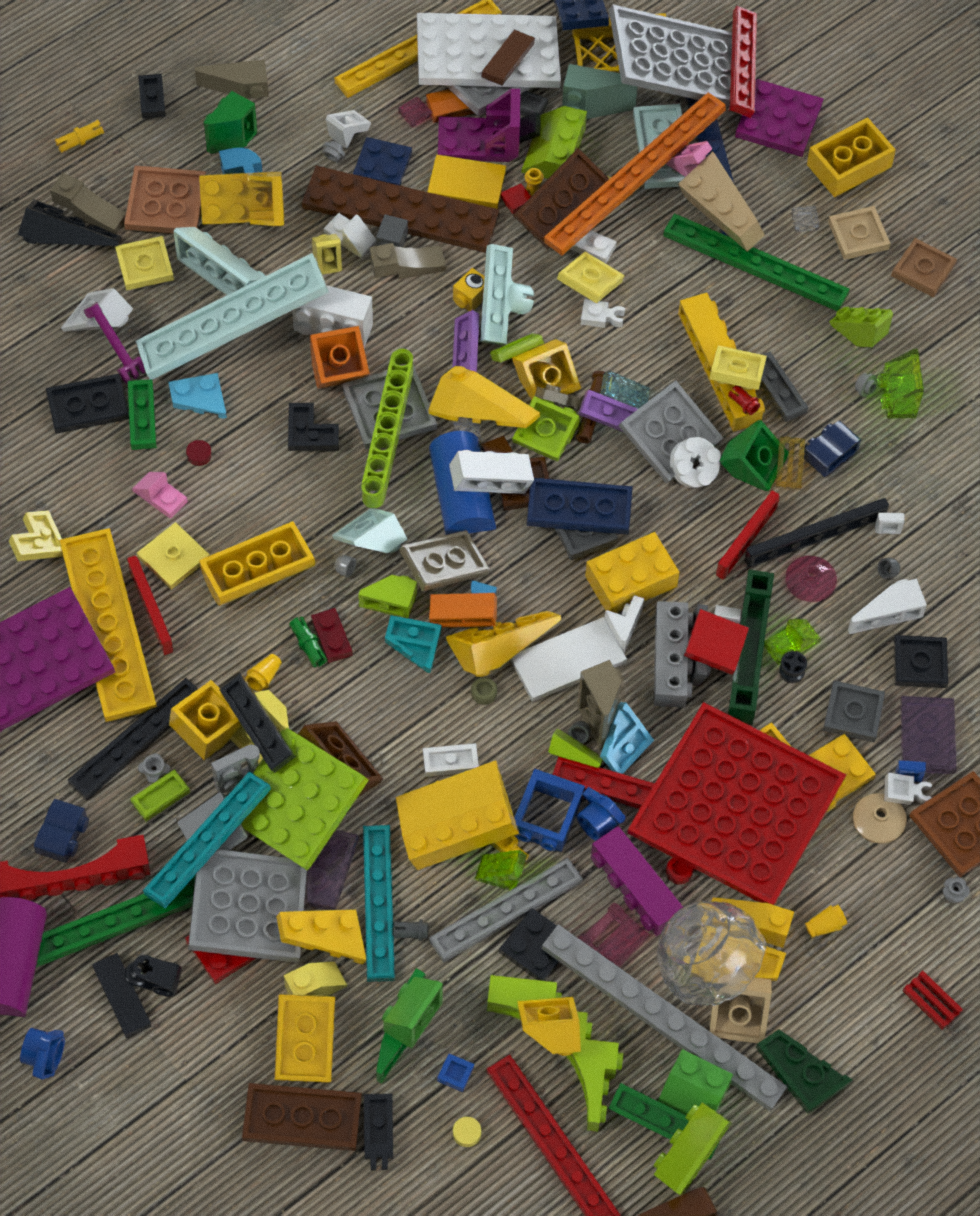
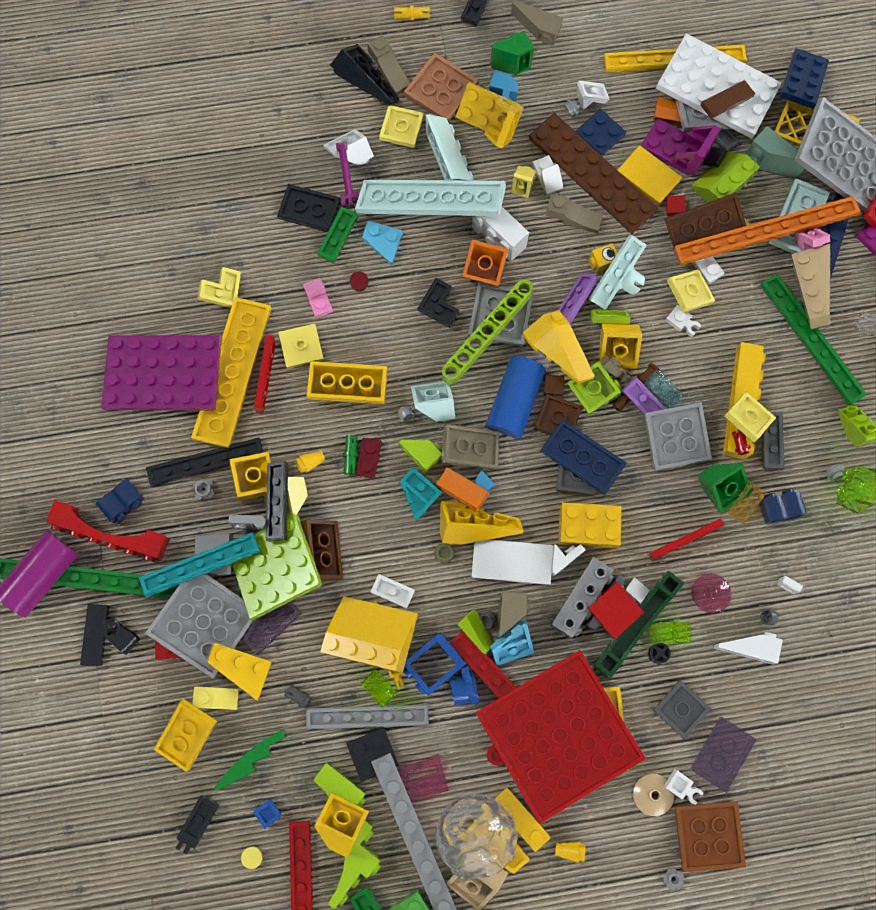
camera: 30 degrees right, 15 degrees up
blue piece [20,1028,65,1080] -> none
lime tile [130,769,190,822] -> none
reddish brown plate [242,1083,362,1151] -> none
teal tile [363,825,395,982] -> none
dark grey brick [376,215,408,247] -> none
bright green slope [382,977,443,1049] -> none
clear pink tile [398,97,431,128] -> none
white brick [449,450,534,494] -> none
yellow pin [525,168,544,196] -> none
magenta brick [591,826,685,937] -> none
white plate [670,437,721,488] -> none
black tile [744,498,889,567] -> none
yellow plate [809,734,876,802] -> none
black plate [894,635,948,688] -> none
blue tile [895,760,926,782] -> none

